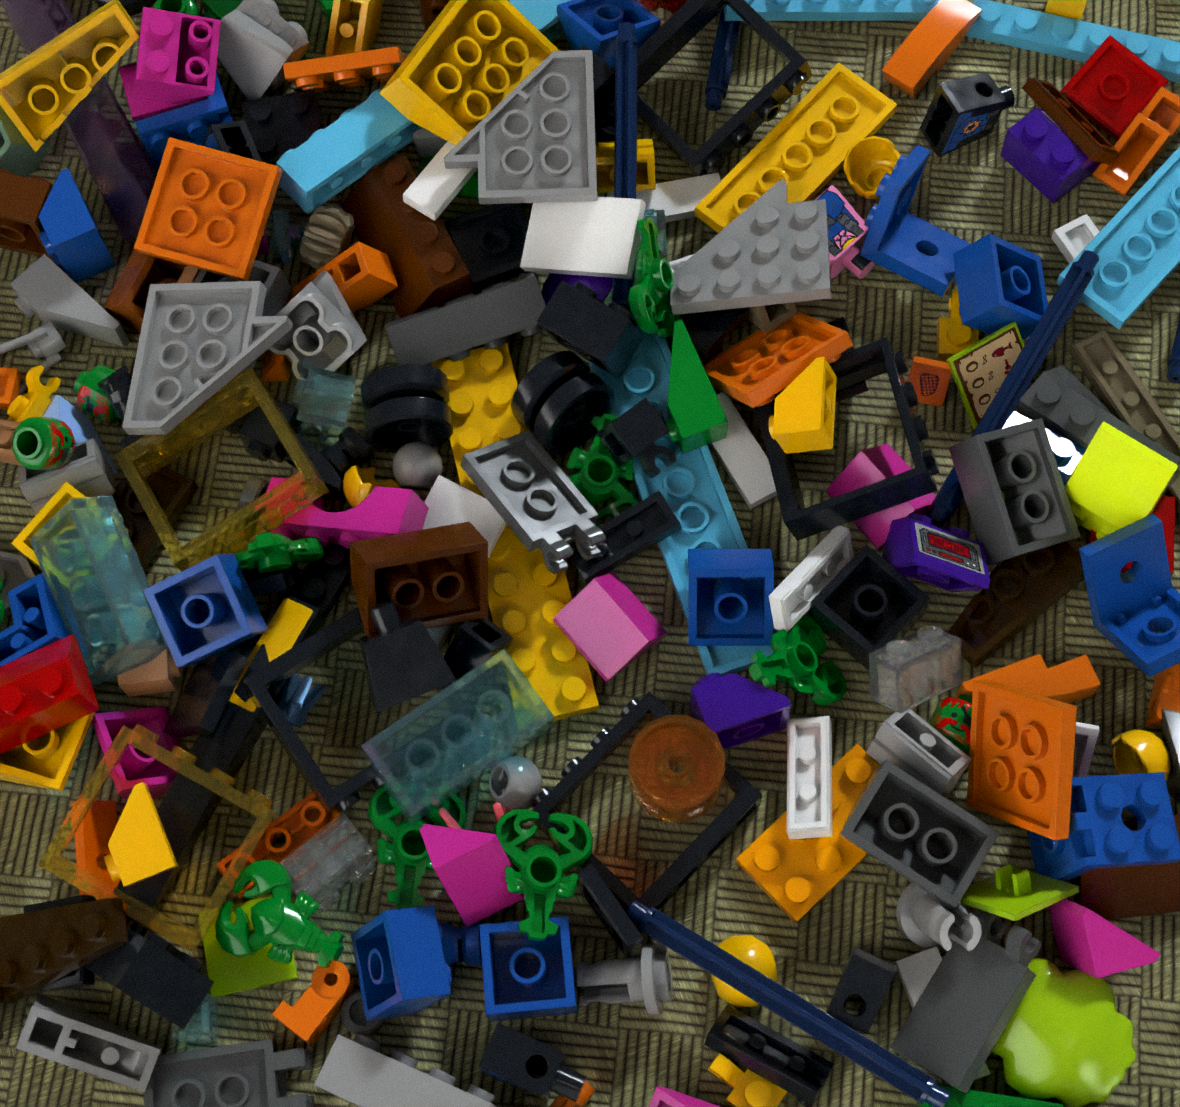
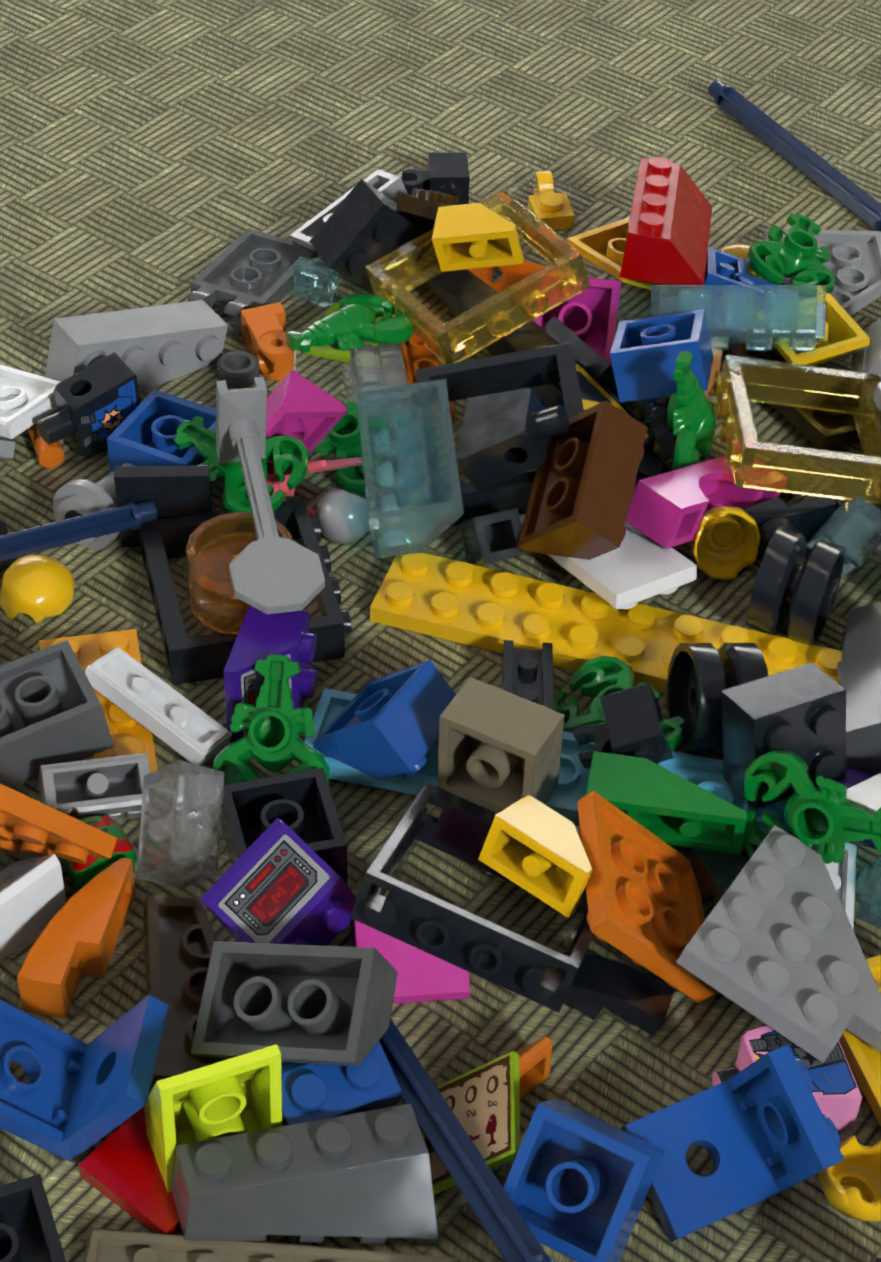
camera: 115 degrees right, 25 degrees down
blue brick [351,905,452,1021] -> none
light grey piece [392,441,443,486] -> none
dark grey tile [460,430,606,574] -> none
dark pink slope [553,572,668,683] -> none
white tile [768,526,854,632] -> none
none -> light grey piece [216,377,325,614]
none -> dark tan brick [437,677,564,814]

